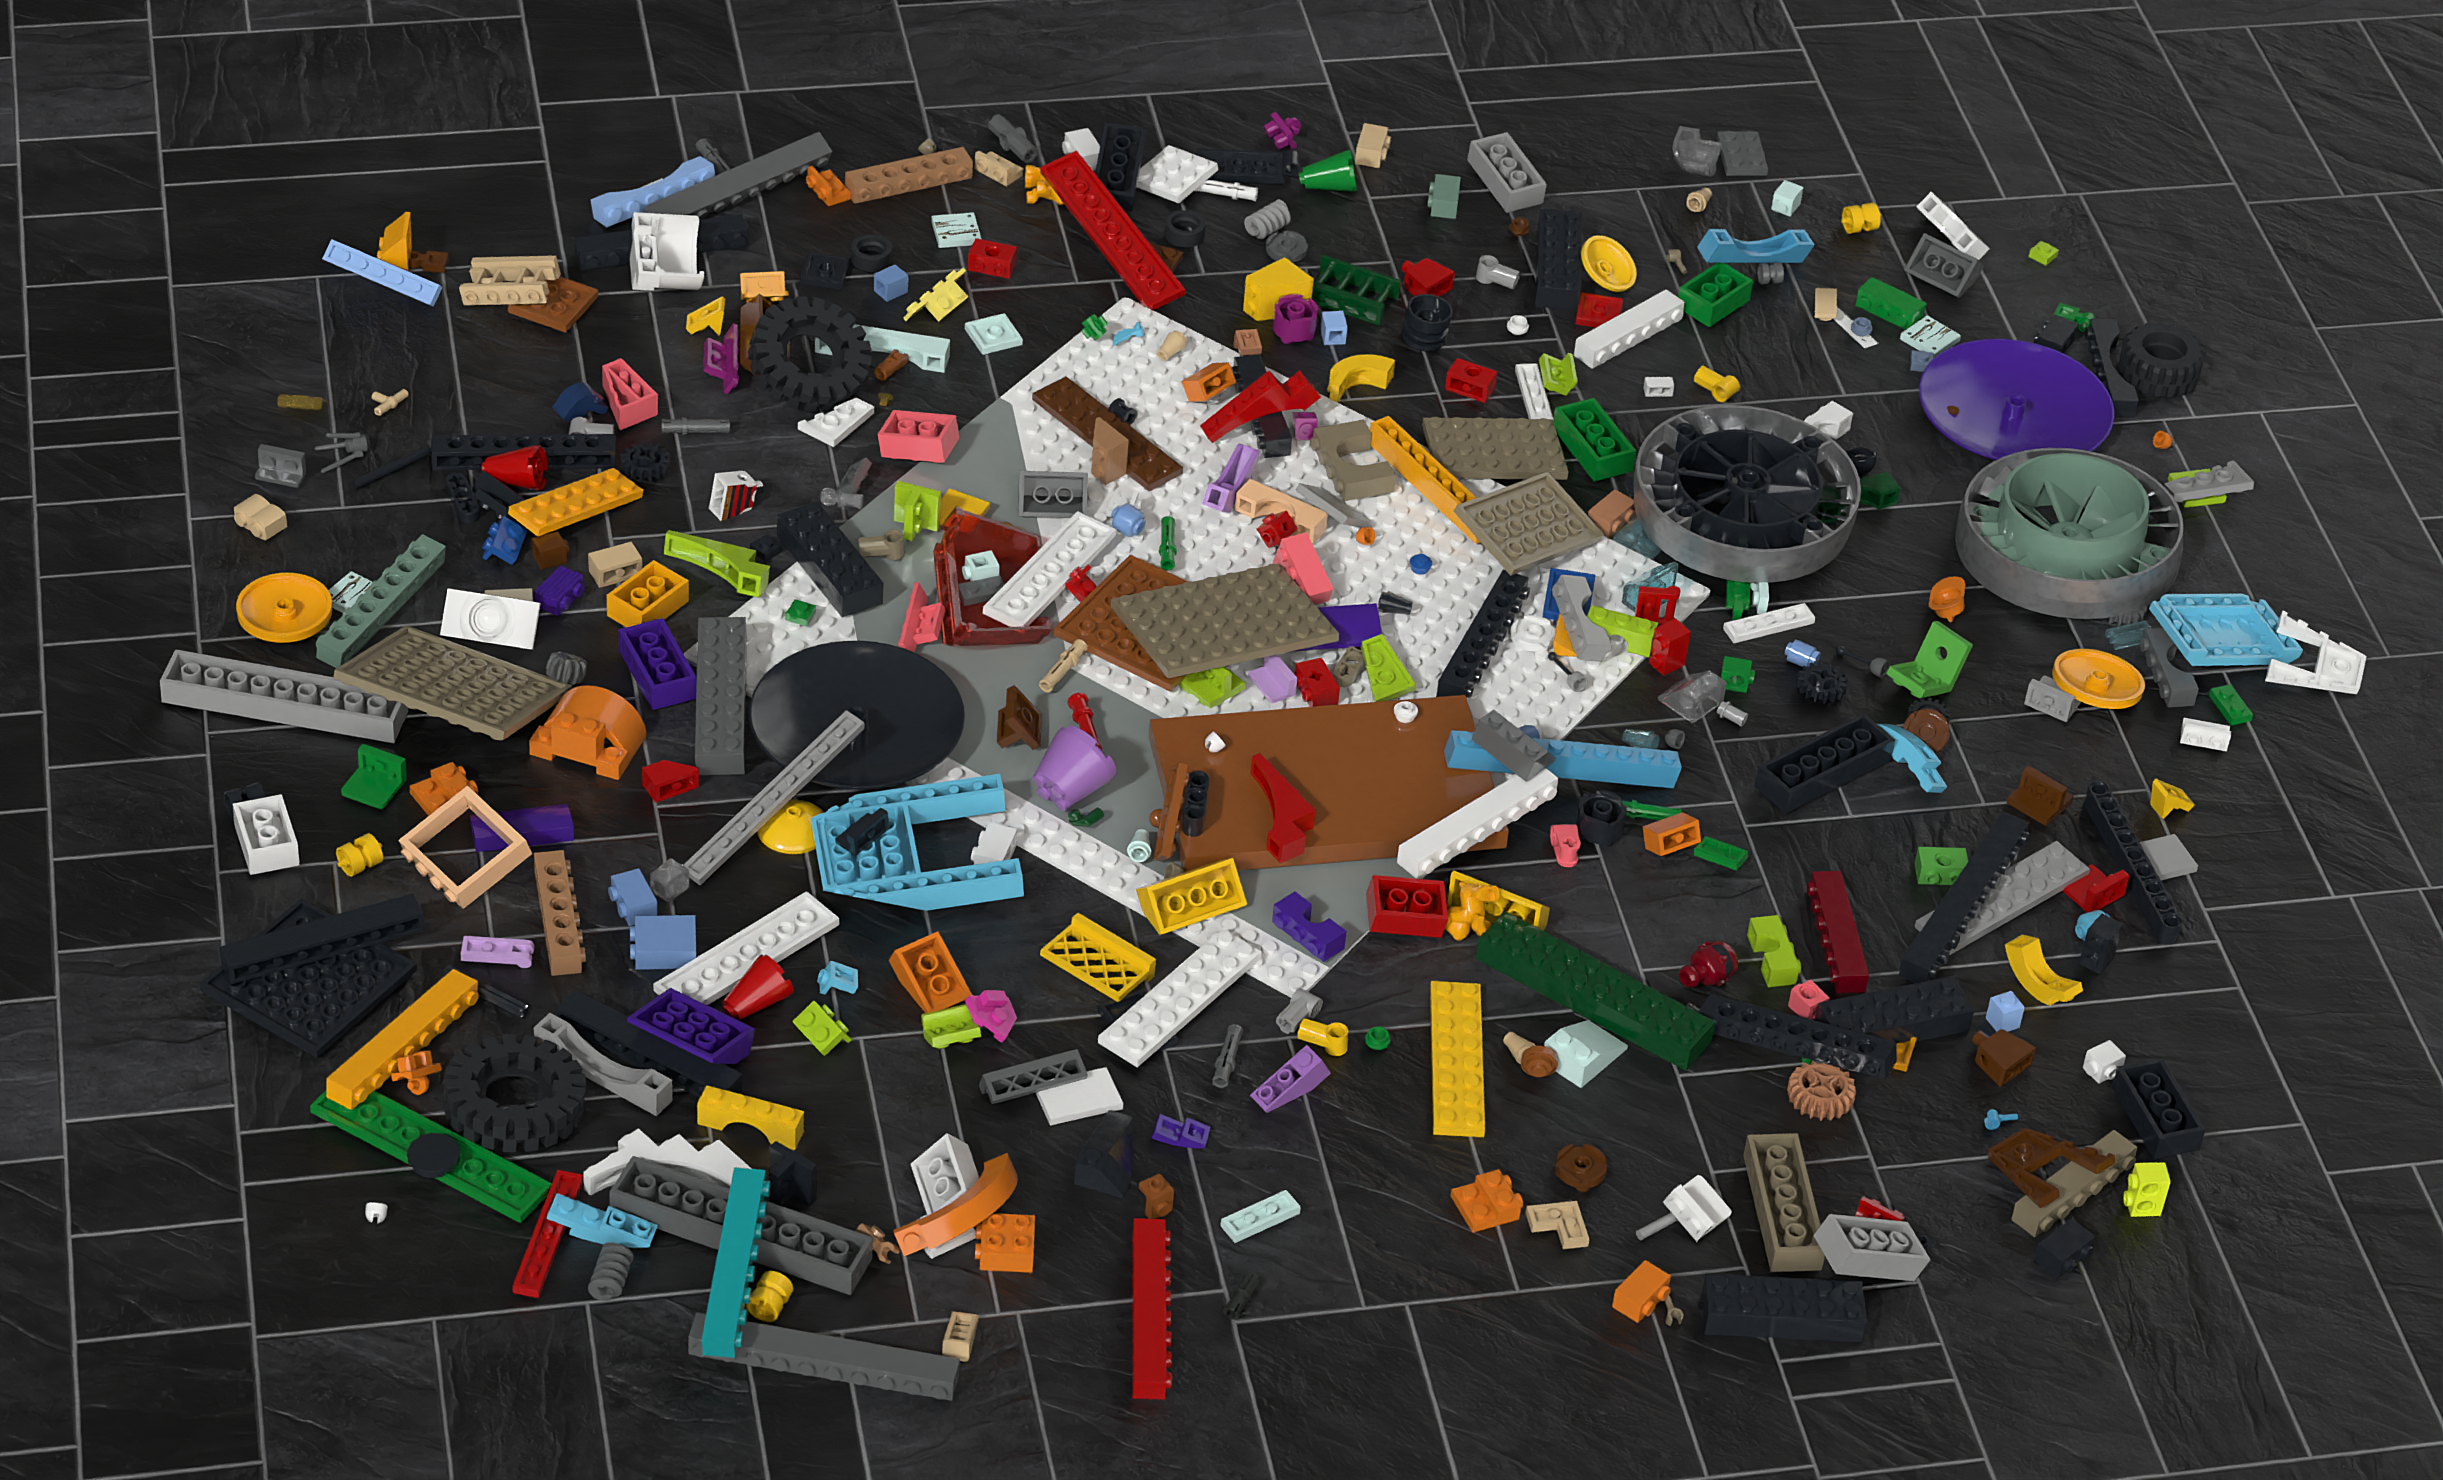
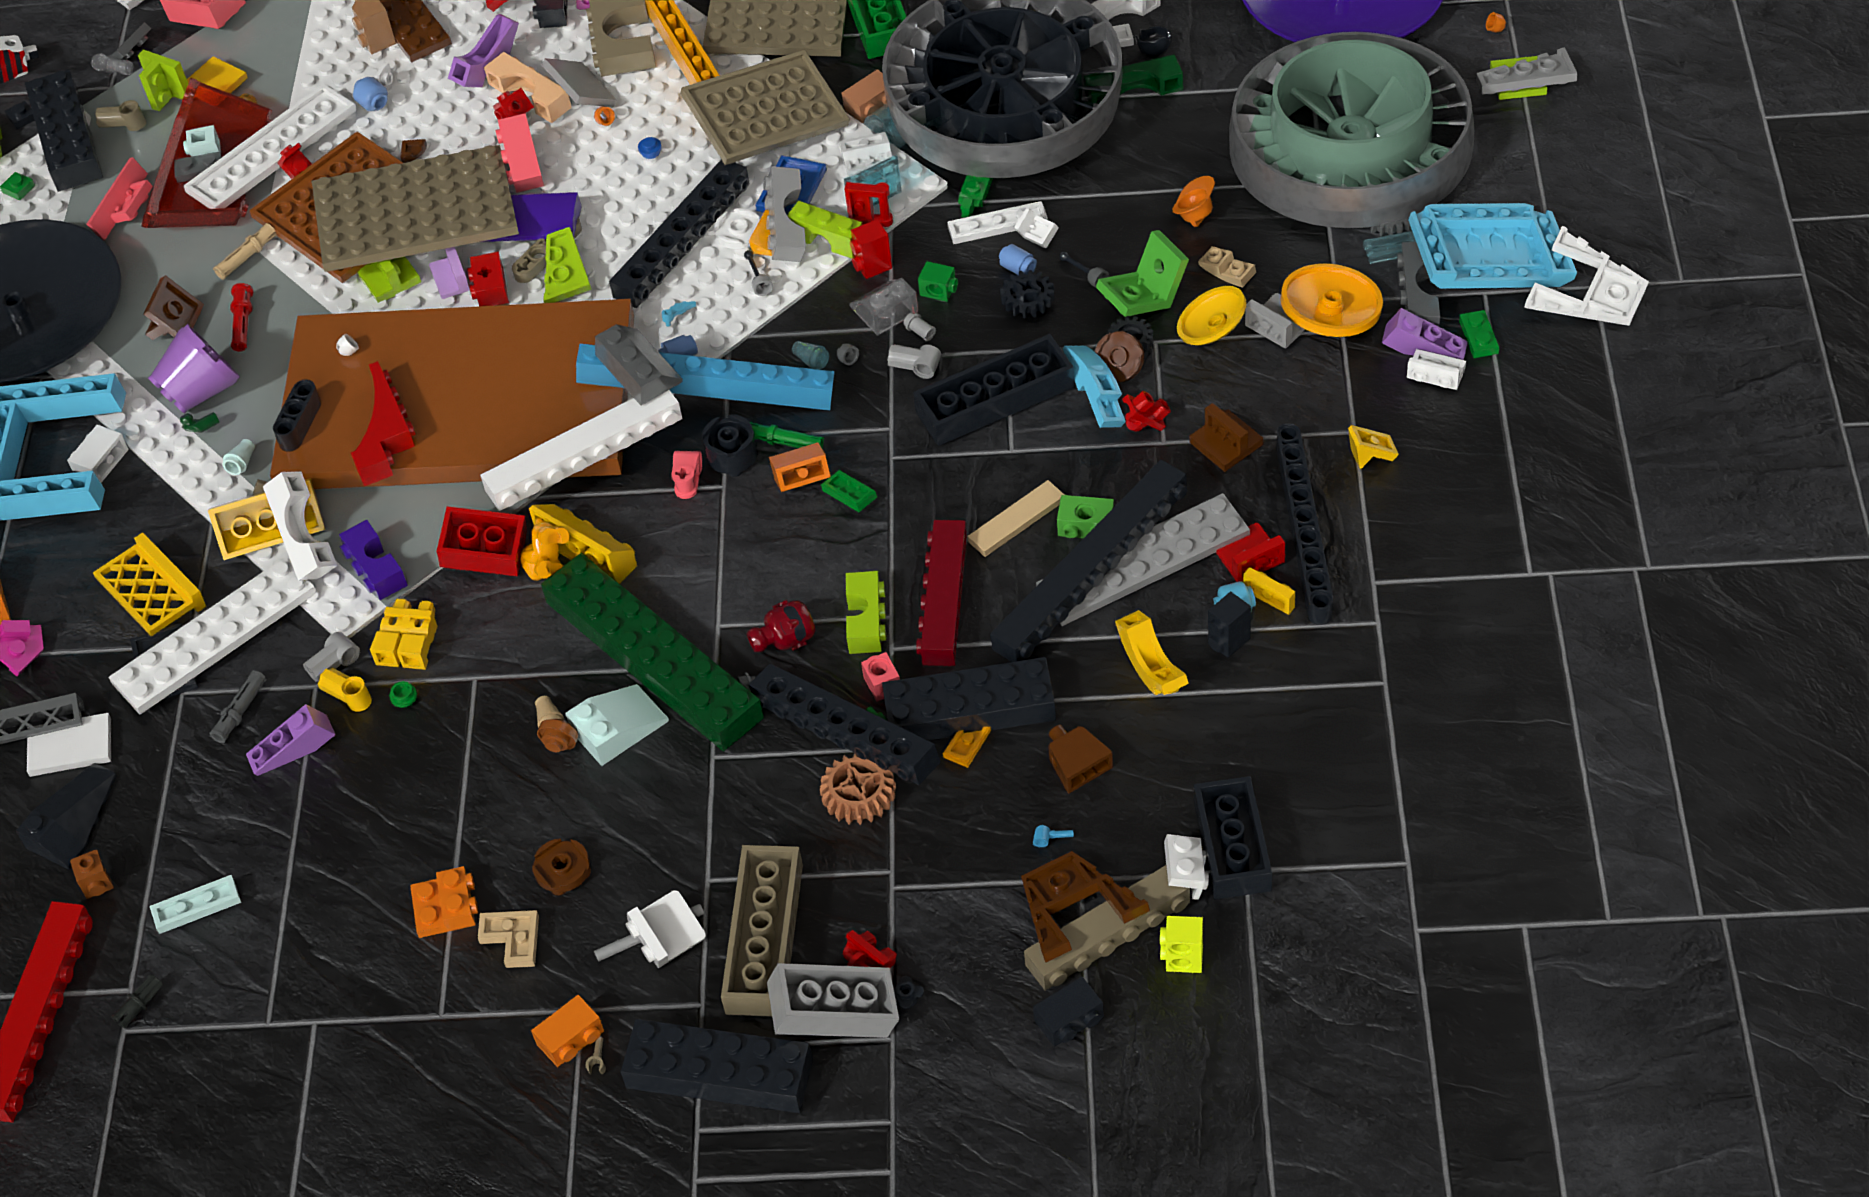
camera: 20 degrees right, 10 degrees up
dark grey slope [1018,471,1088,518] -> none
dark orange plate [1149,763,1189,862] -> none
dark purple slope [1152,1114,1210,1148] -> none
green pin [1159,516,1177,571] -> none
black cone [1378,591,1413,615] -> none
white plate [1394,701,1418,723] -> none
yellow plate [1430,981,1485,1137] -> none
light aqua plate [1750,582,1769,614] -> none
light blue brick [1986,991,2025,1032] -> none
white brick [2083,1040,2126,1083] -> none
light grey tile [2140,834,2198,880] -> none
none -> white arch [263,472,337,581]
none -> yellow hips [370,599,438,670]
none -> reddish brown tile [400,139,427,163]
none -> medium azure piece [662,301,696,327]
none -> white slope [839,132,896,180]
none -> light grey piece [887,344,942,379]
none -> tan tile [968,480,1064,557]
none -> white bracket [1015,208,1059,248]
none -> red hips [1122,391,1171,432]
none -> white bracket [1164,834,1209,900]
none -> yellow dish [1177,286,1246,345]
none -> tan slope [1198,246,1256,288]
none -> yellow plate [1243,567,1295,615]
none -> medium lavender slope [1382,308,1468,360]

